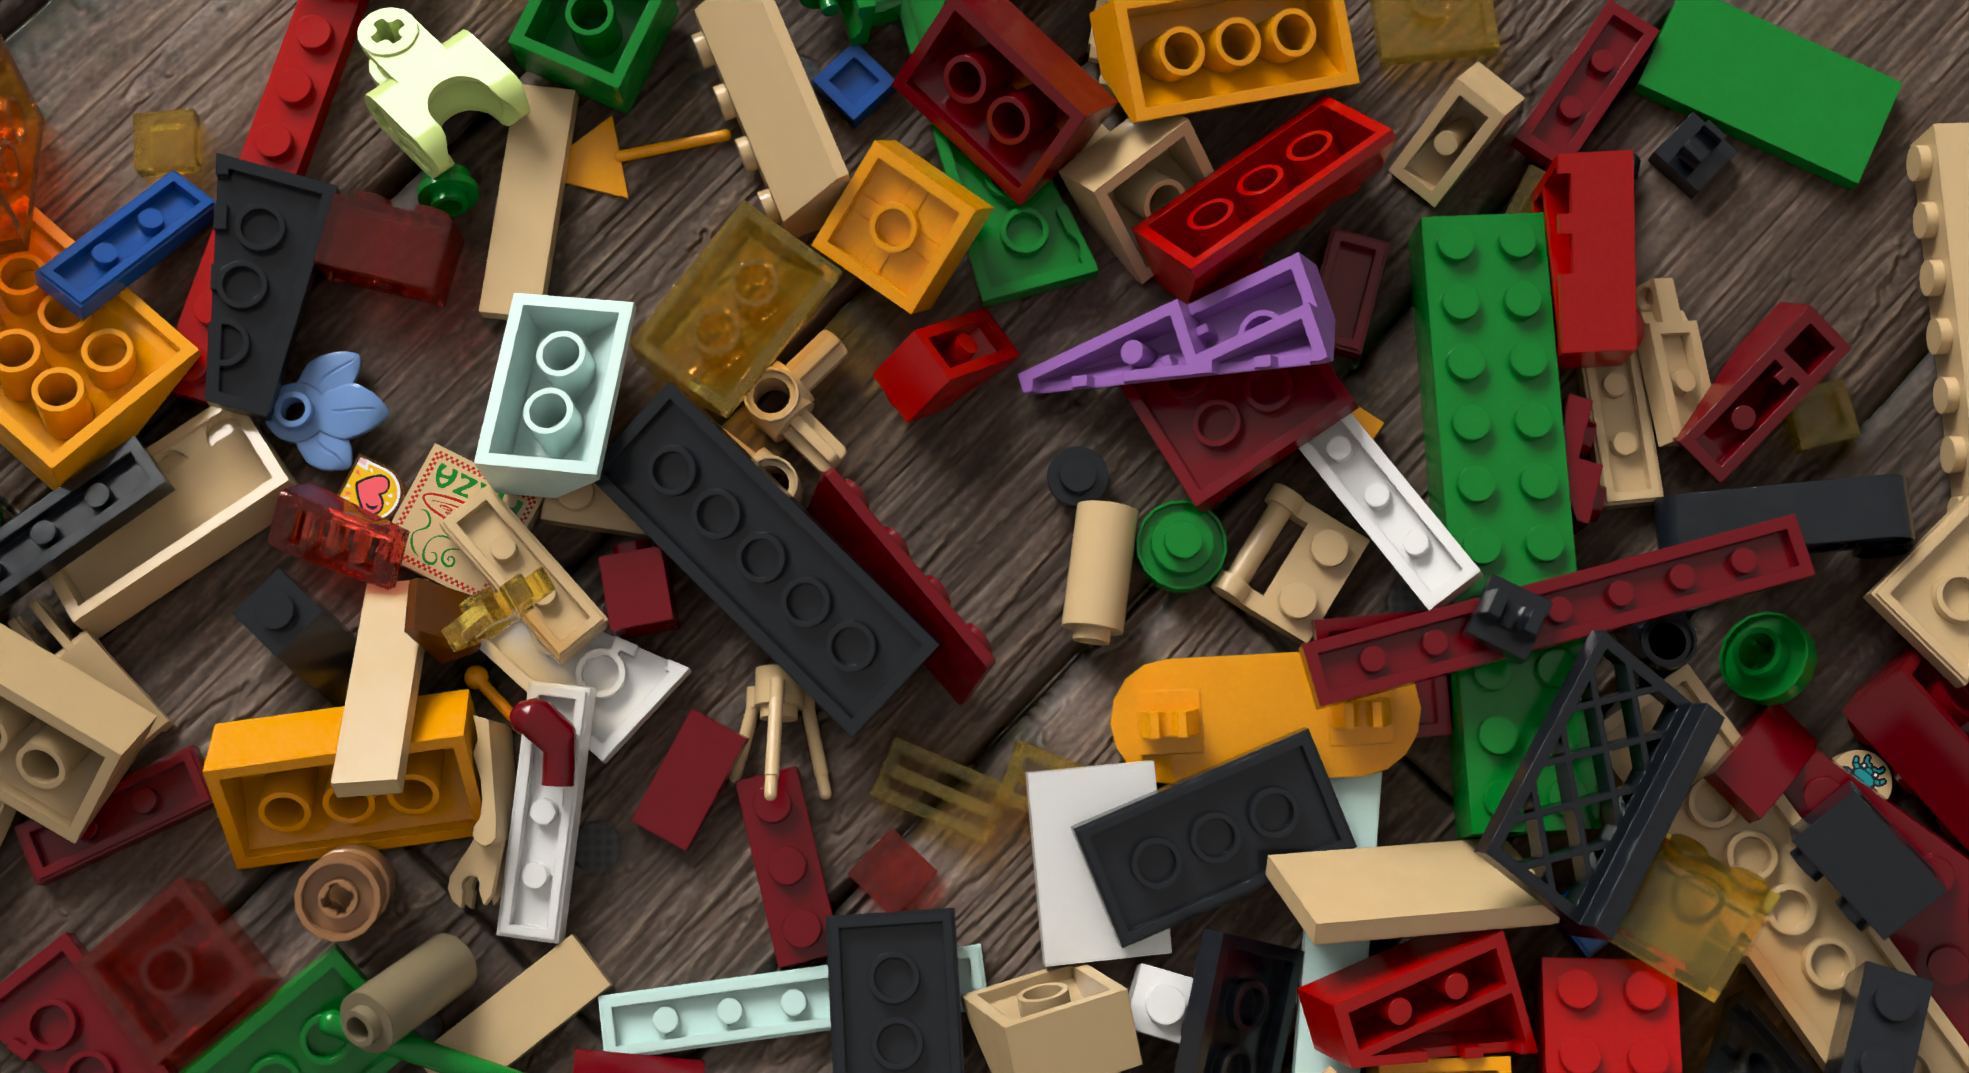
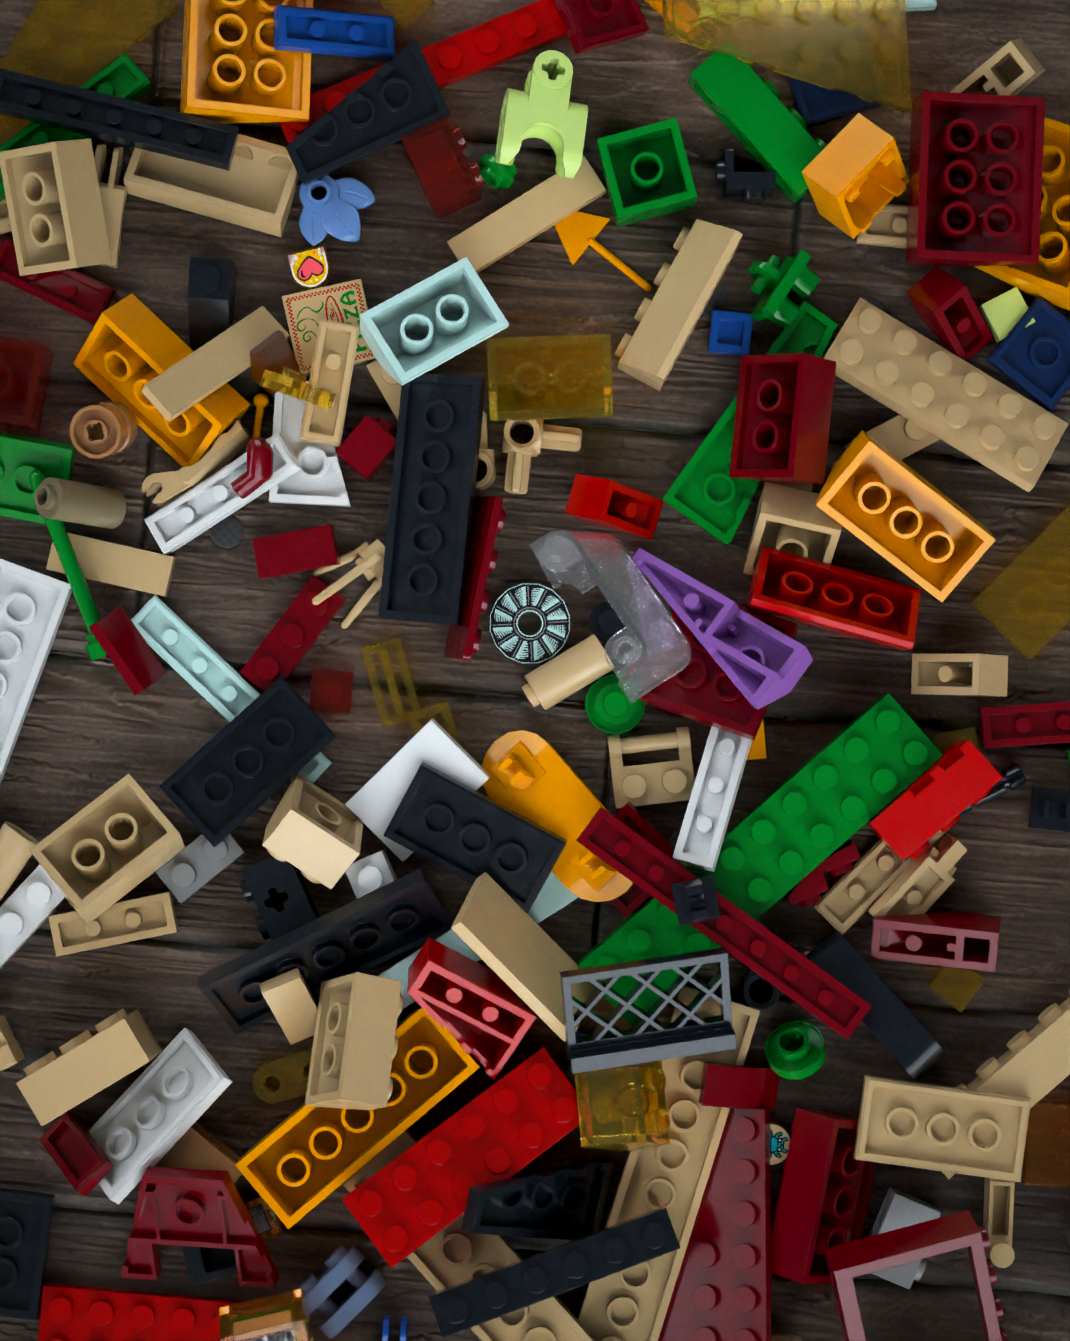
camera: 55 degrees right, 10 degrees up
clear red slope [268,482,410,590] -> none
light orange container [811,140,994,314] -> none
dark red tile [1319,227,1390,360] -> none
black brick [1790,780,1947,940] -> none
none -> tile [490,583,570,664]
none -> clear windscreen [530,530,691,704]

